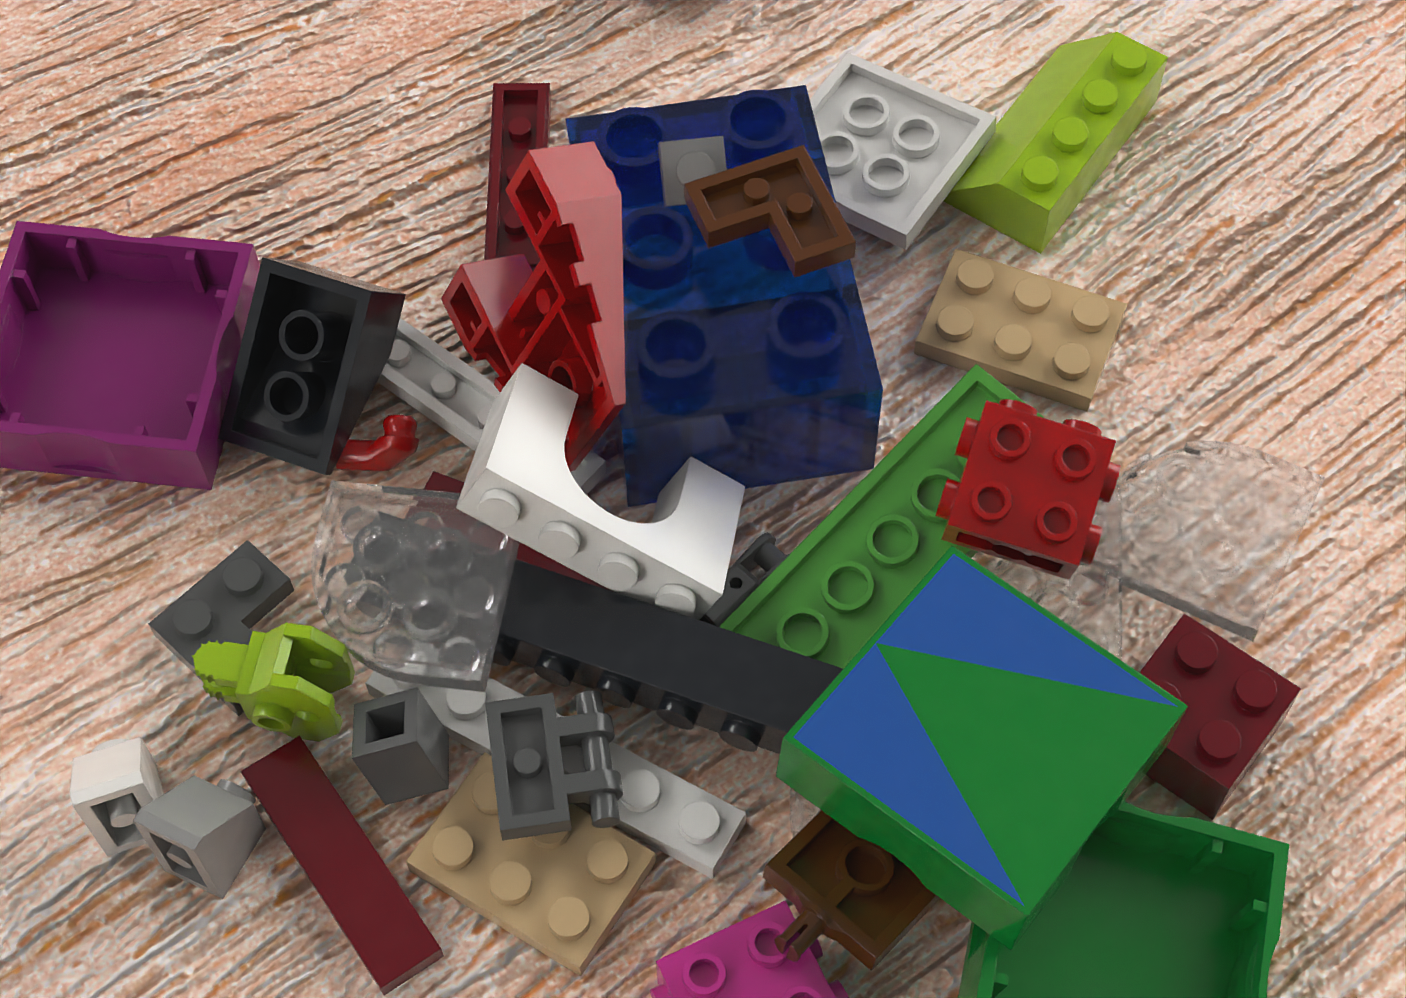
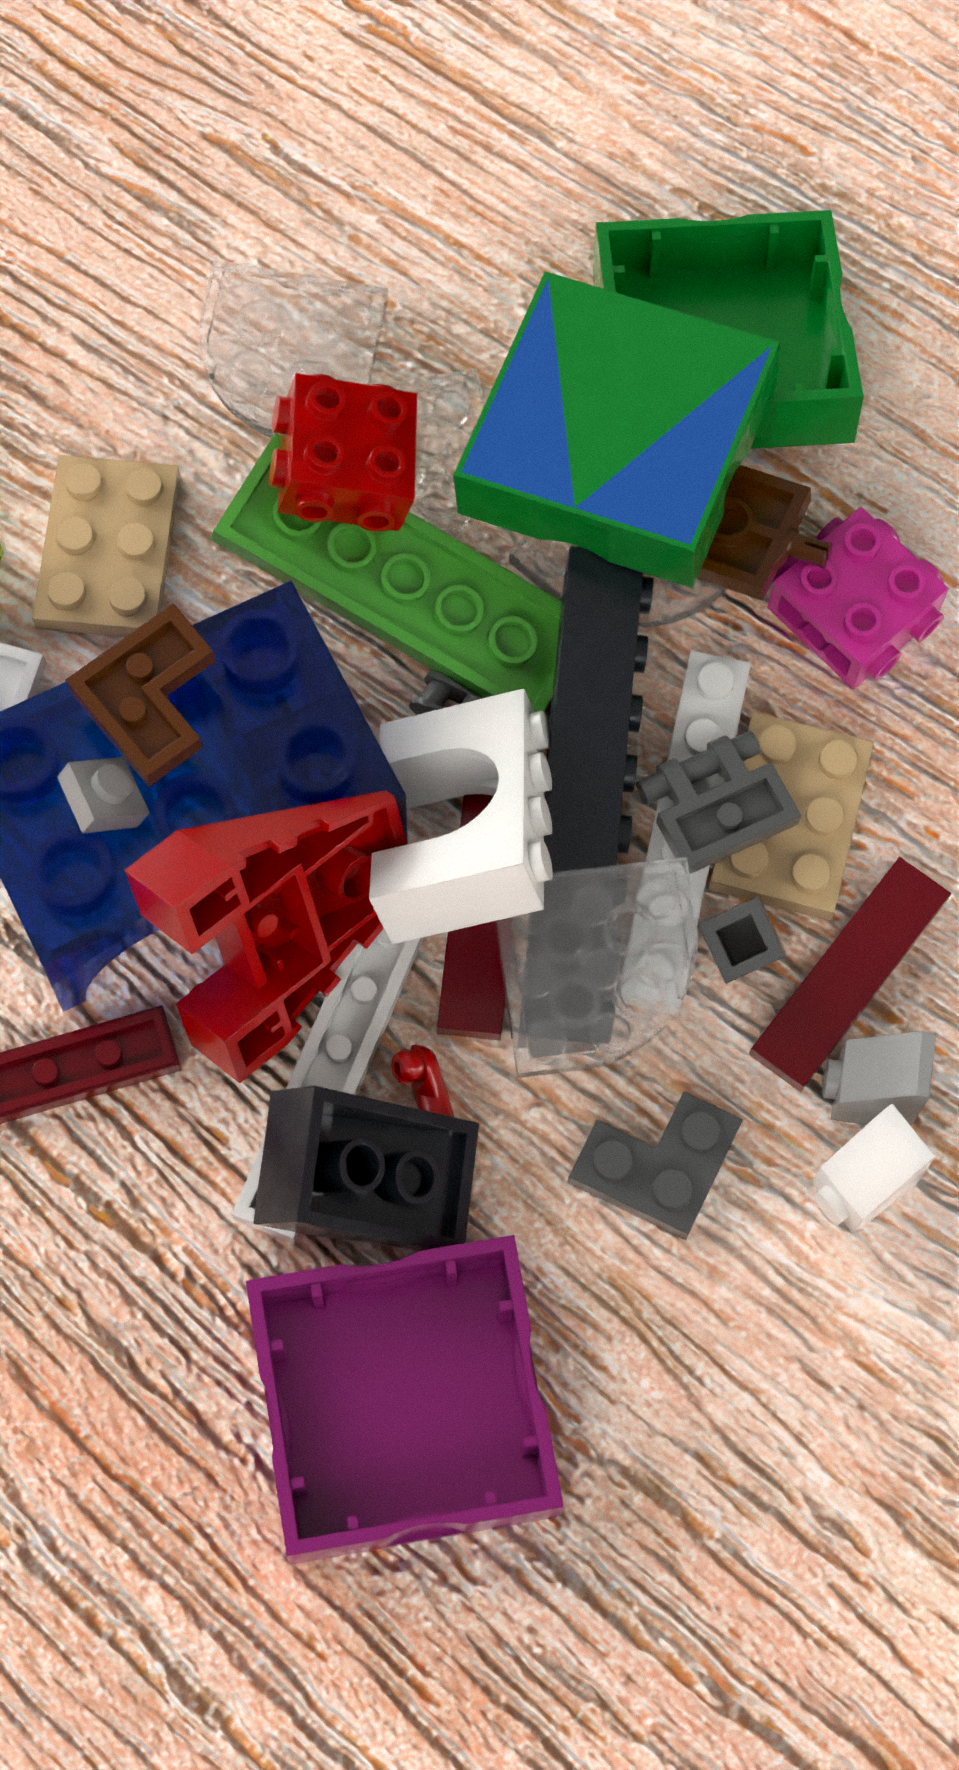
camera: 110 degrees left, 10 degrees up
lime hinge [192,622,355,742] -> none
dark red brick [1139,613,1301,820] -> none

